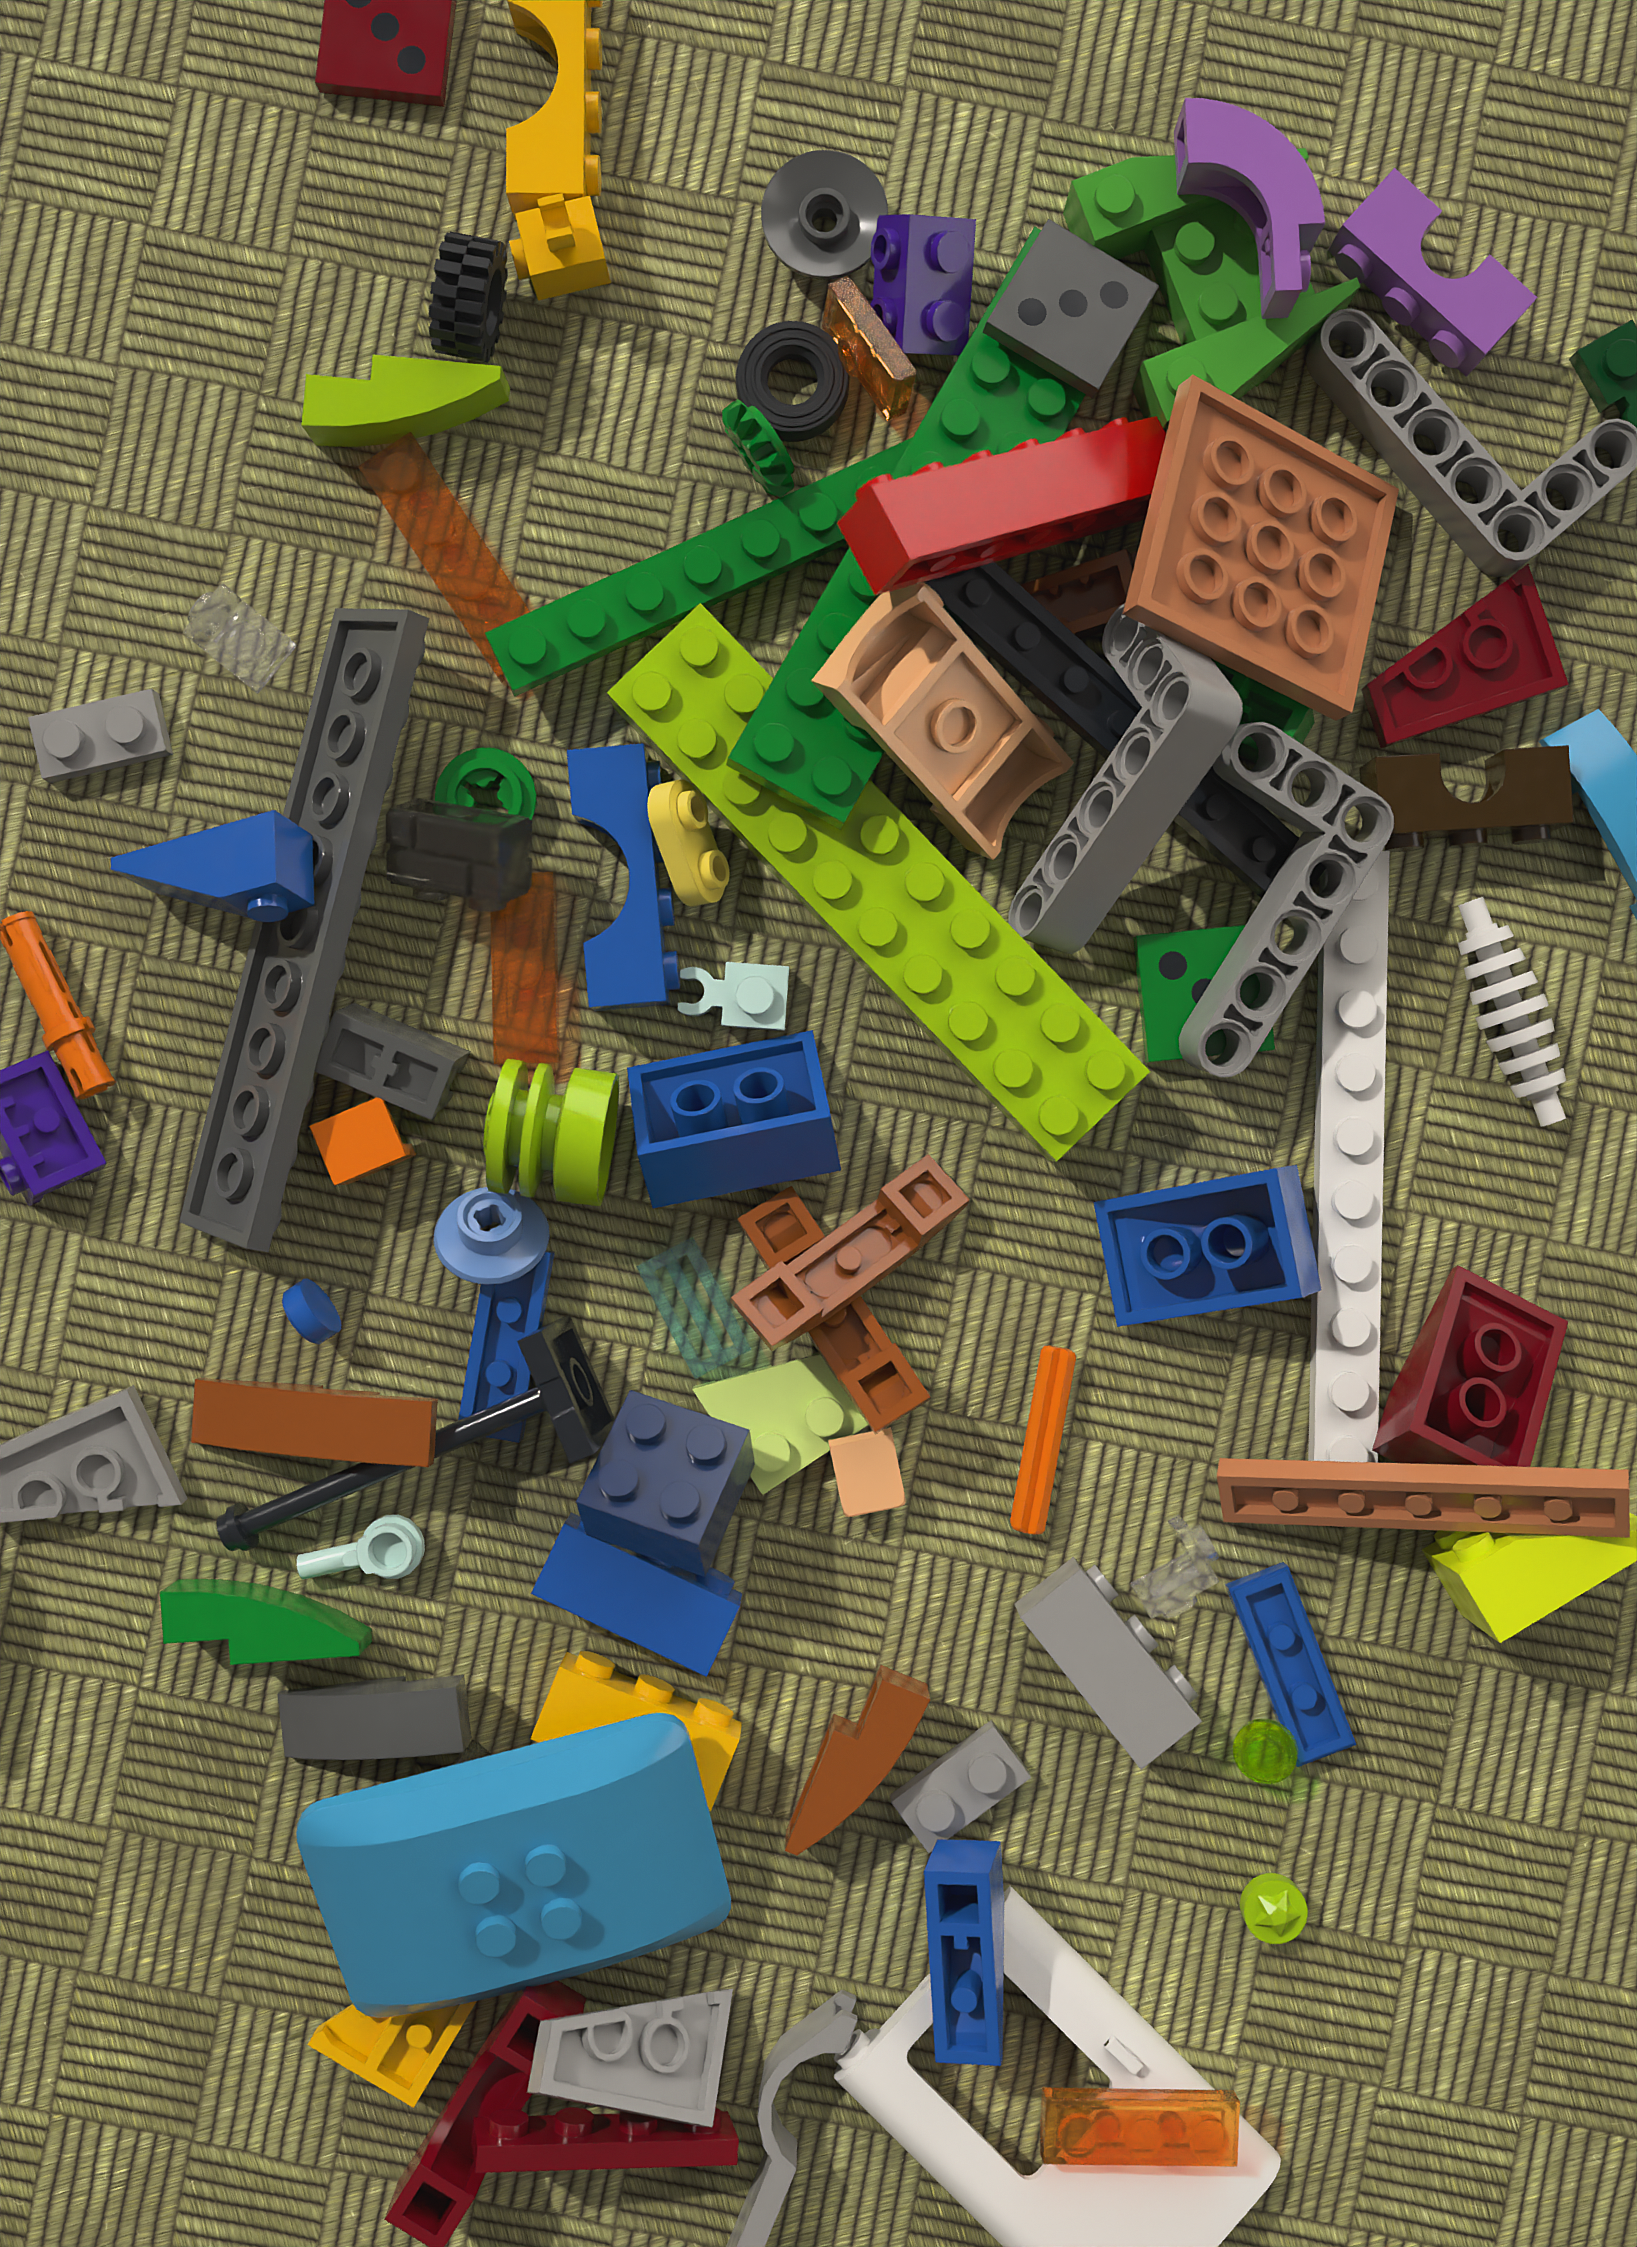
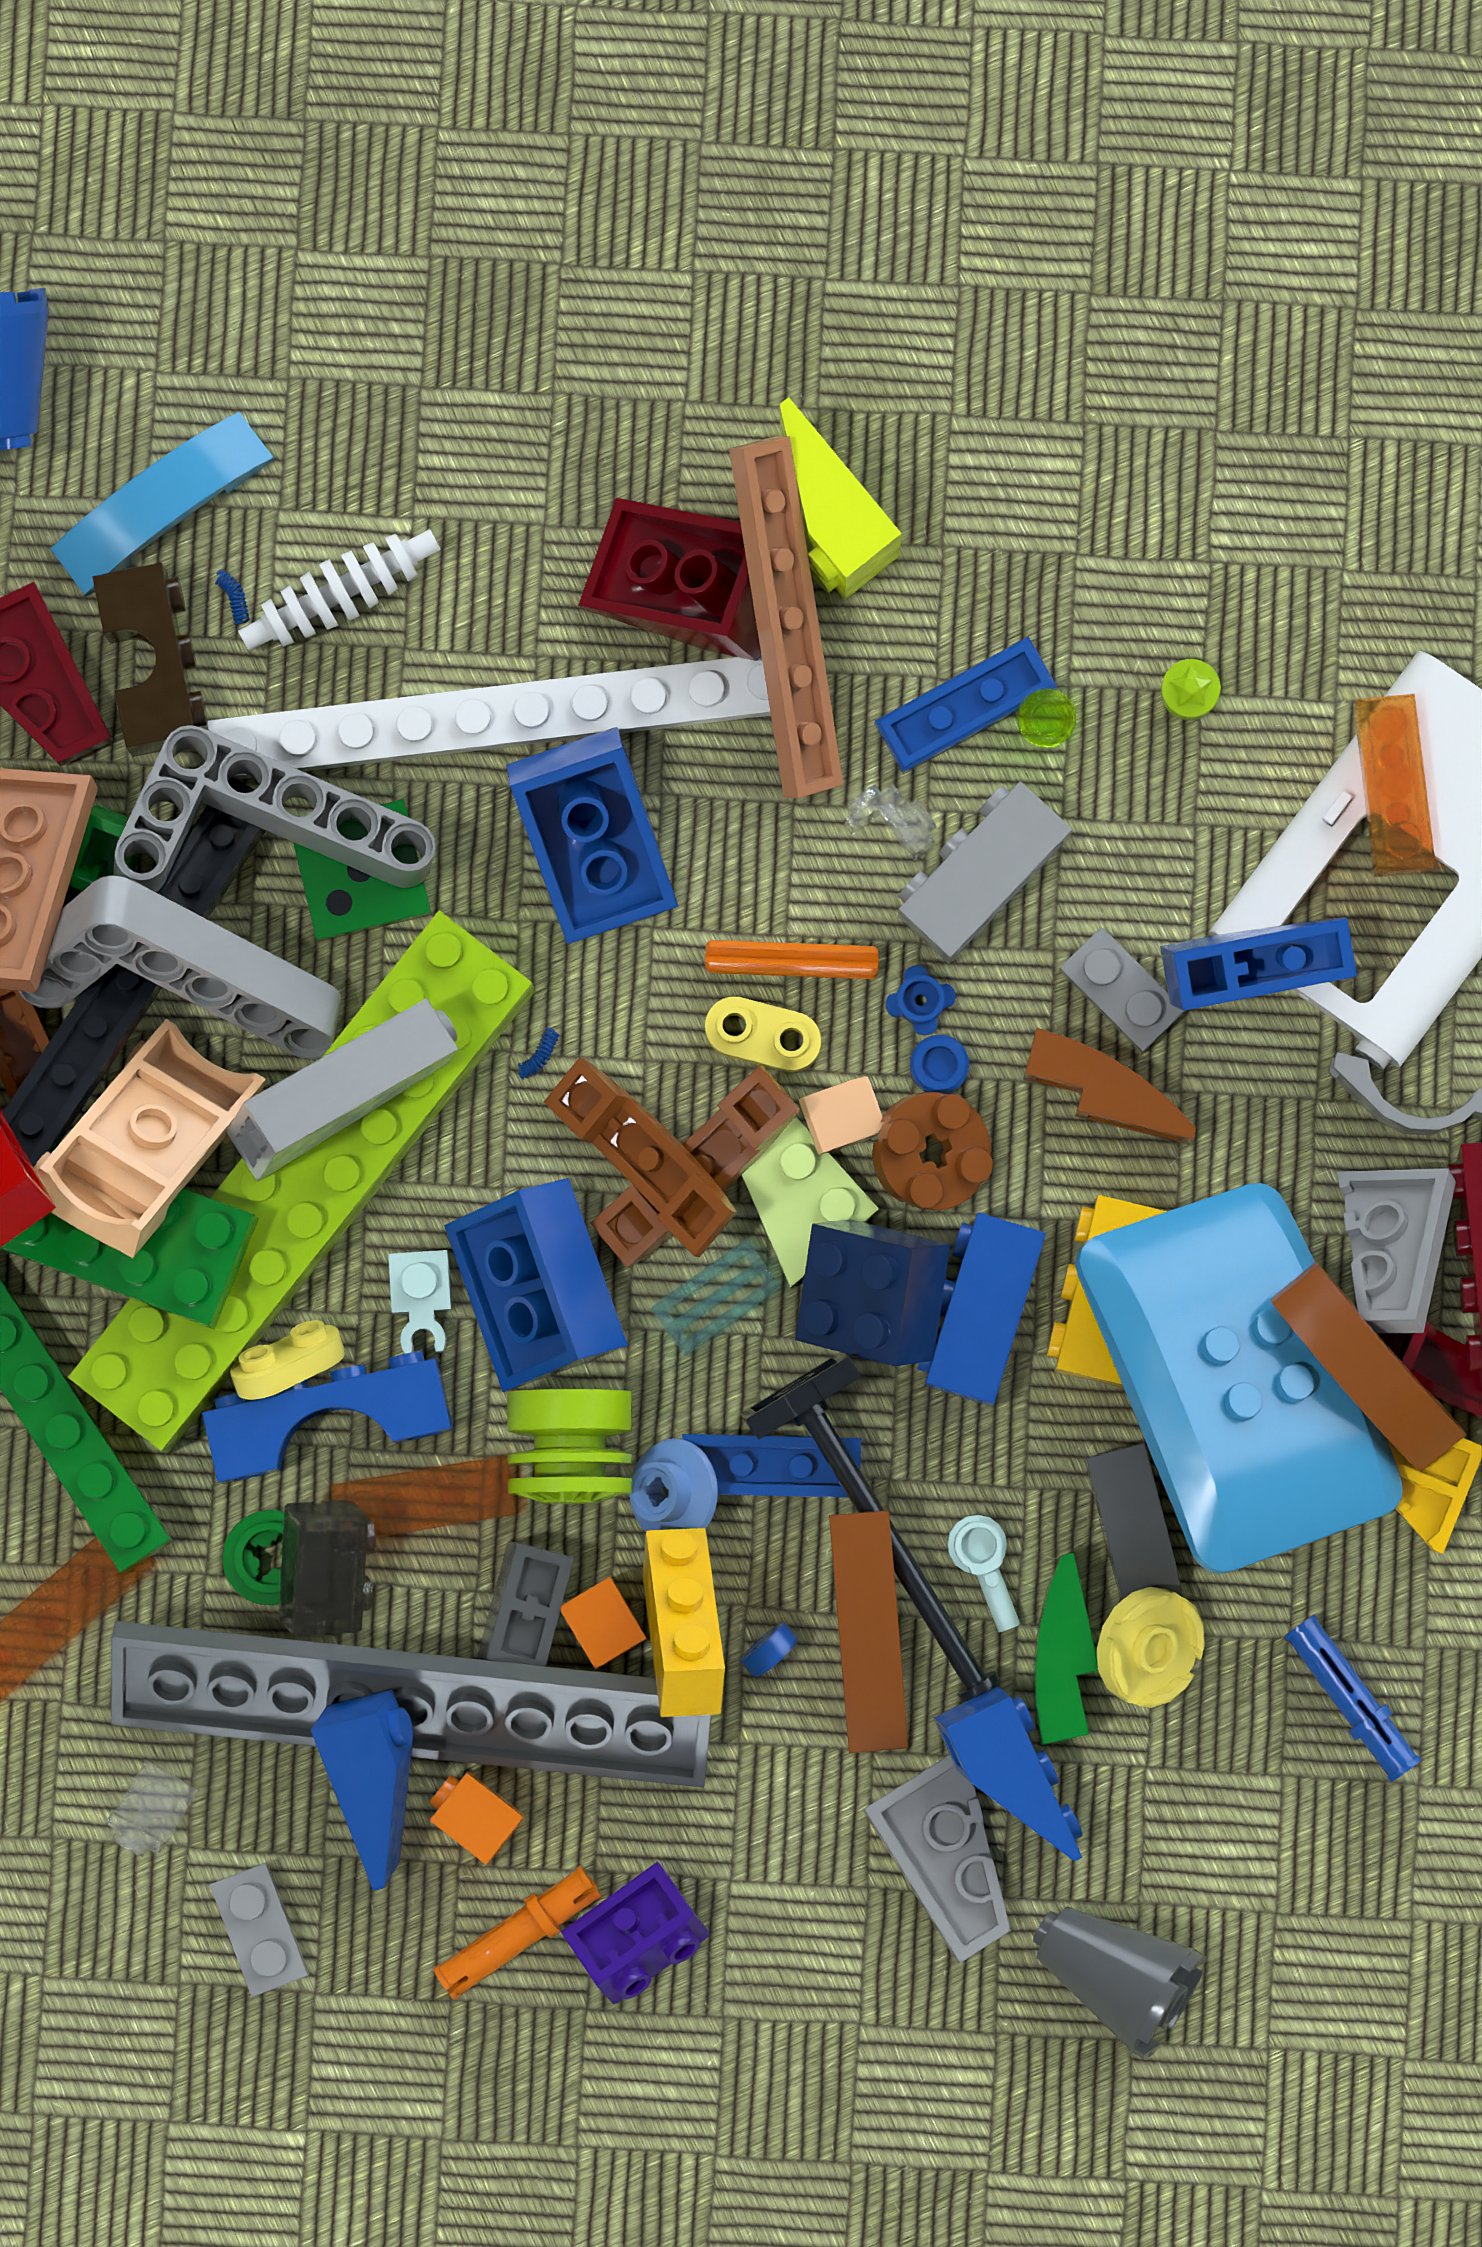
camera: 95 degrees left, 5 degrees down
none -> blue leg [215,569,250,625]
none -> light grey slope [226,998,458,1182]
none -> orange brick [429,1772,526,1865]
none -> blue leg [518,1027,560,1080]
none -> yellow brick [643,1528,725,1717]
none -> light yellow plate [705,997,821,1073]
none -> dark orange plate [872,1092,993,1211]
none -> blue plate [885,965,956,1036]
none -> blue tile [910,1035,969,1094]
none -> blue slope [934,1687,1083,1862]
none -> light yellow tile [1097,1587,1205,1708]
none -> dark orange slope [1270,1261,1466,1472]
none -> blue pin [1284,1614,1421,1782]

